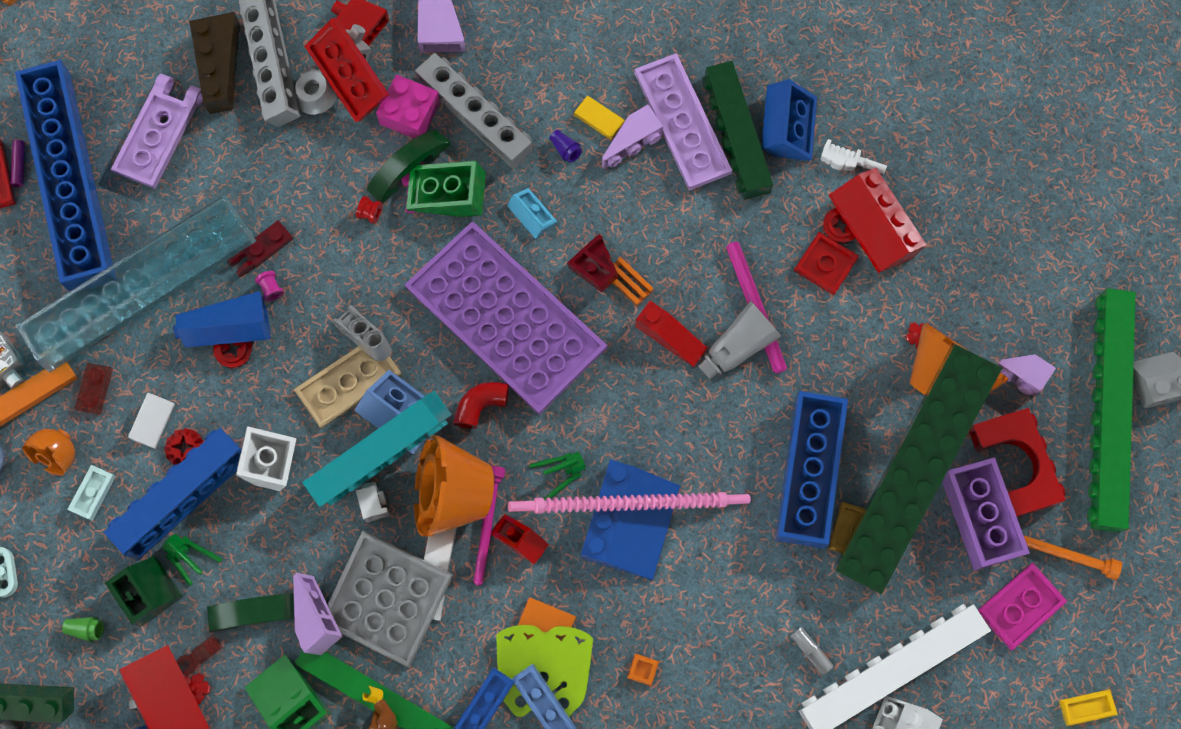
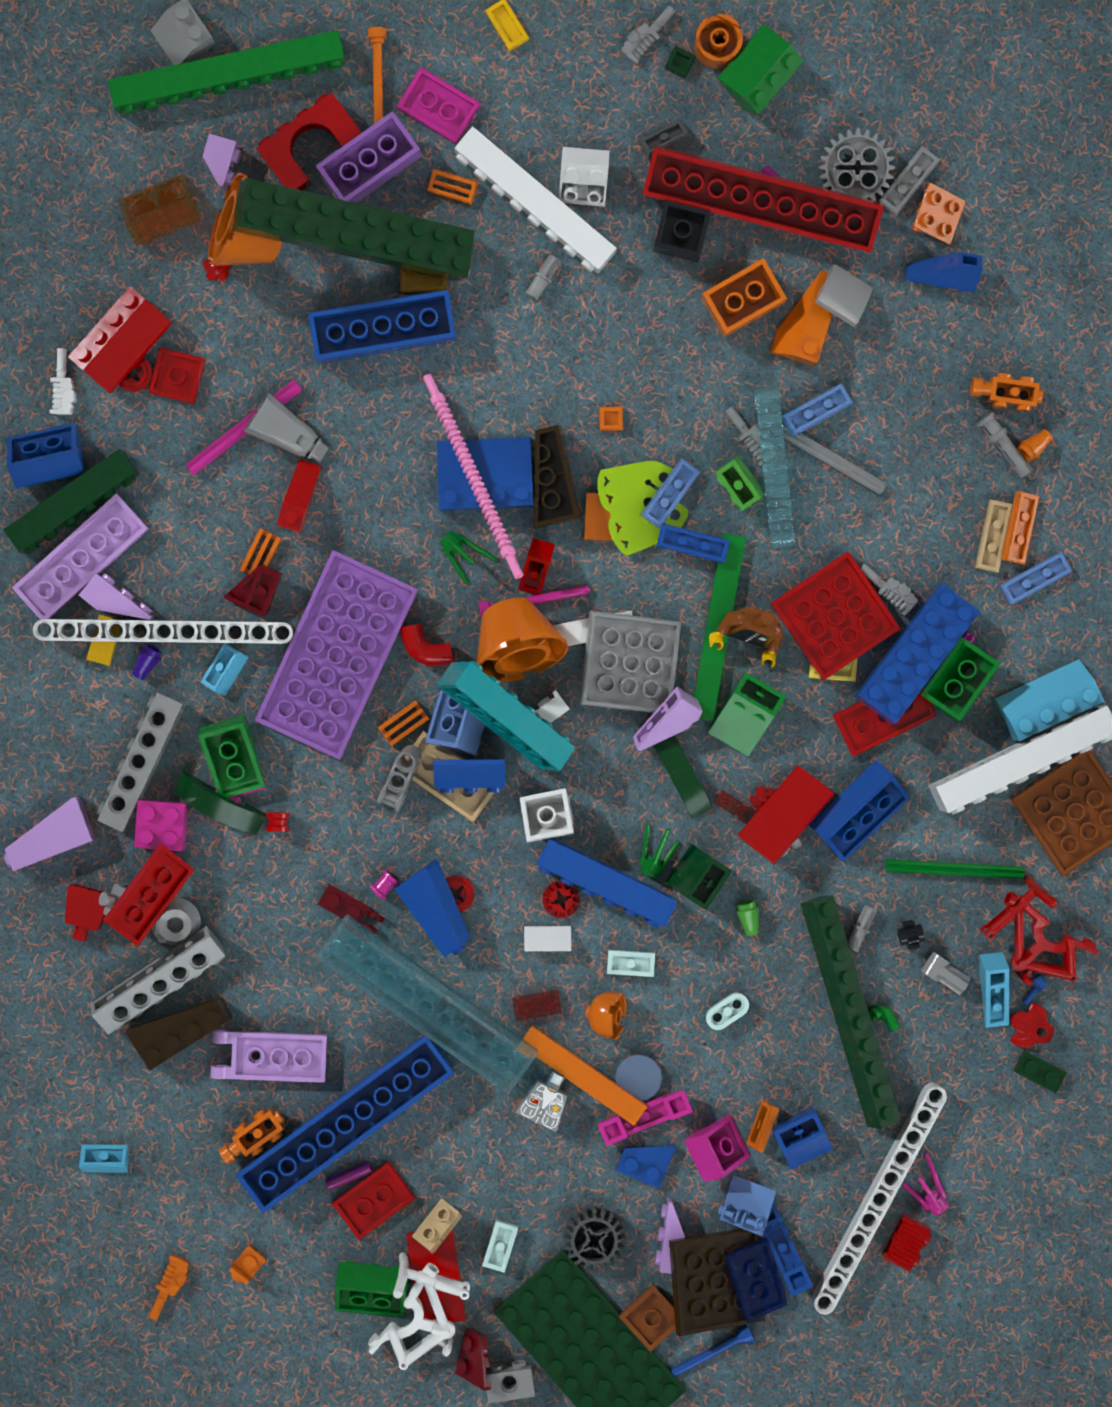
camera: 110 degrees left, 15 degrees up
none -> white beam [33,619,294,644]
none -> clear orange slope [118,173,201,246]
none -> orange brick [218,1107,285,1165]
none -> orange tile [378,700,429,746]
none -> orange tile [427,169,478,206]
none -> blue slope [433,759,506,793]
none -> dark brown wedge [533,425,582,529]

